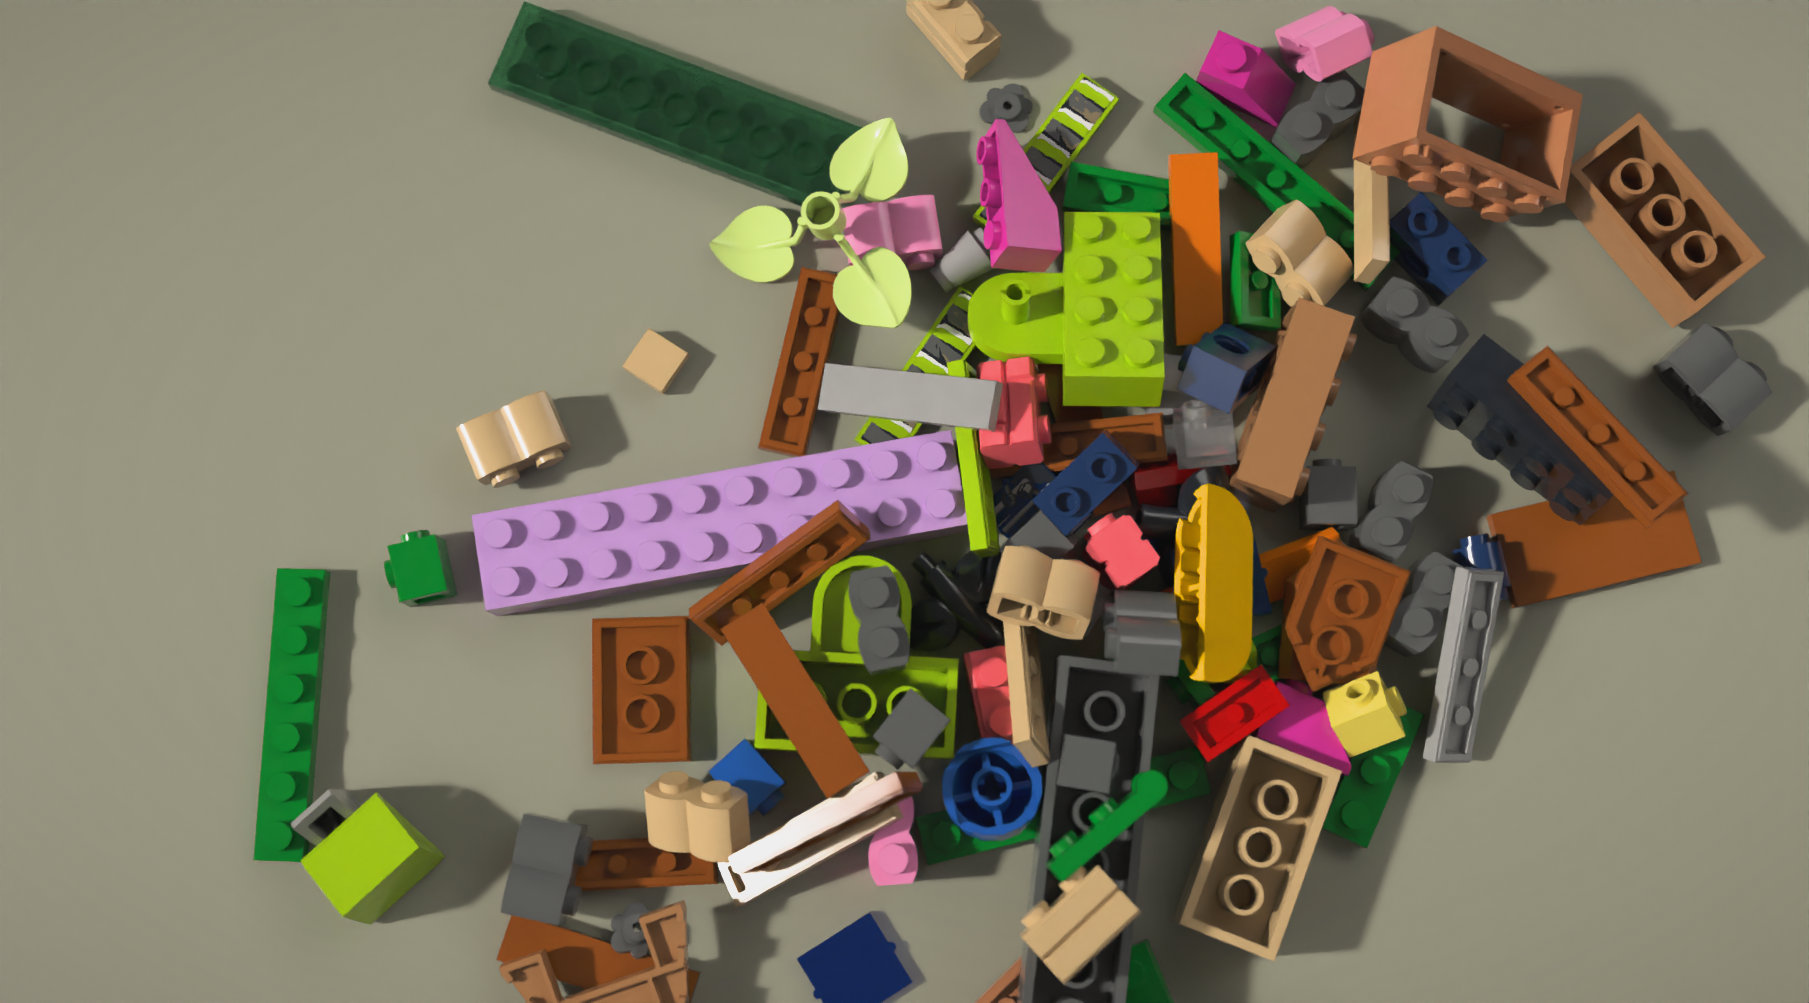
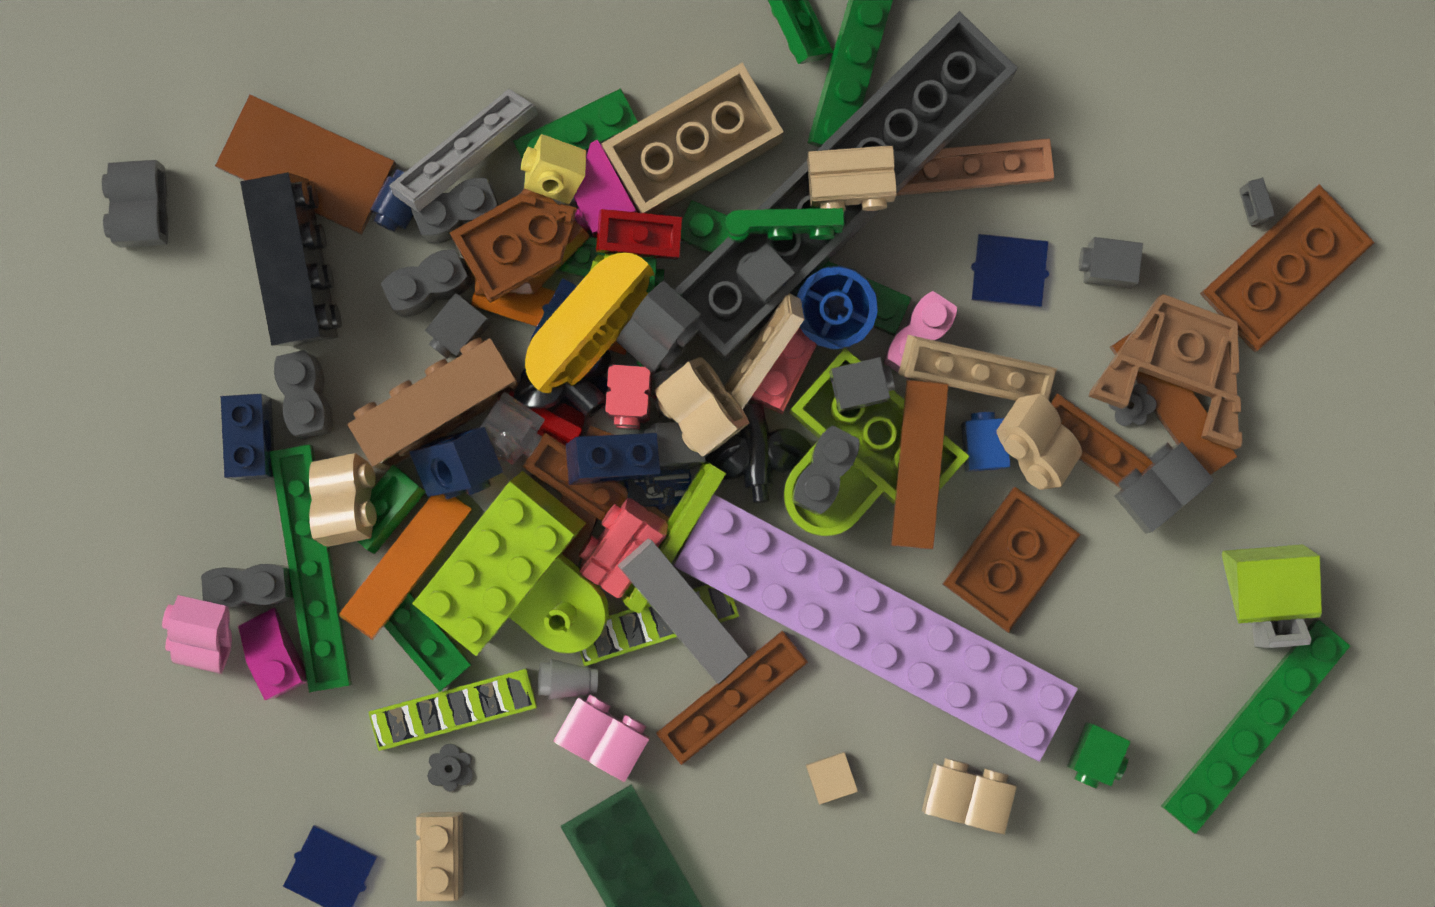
camera: 140 degrees left, 5 degrees up
dark orange tile [689,500,871,646] -> none
yellowish green plant [709,118,912,329] -> none
tile [728,772,923,874] -> none
dark pink slope [976,119,1062,272] -> none
nougat hose [1352,26,1583,222] -> none
tan tile [1353,109,1390,284] -> none
dark orange tile [1507,346,1689,529] -> none
medium nougat brick [1564,112,1766,328] -> none

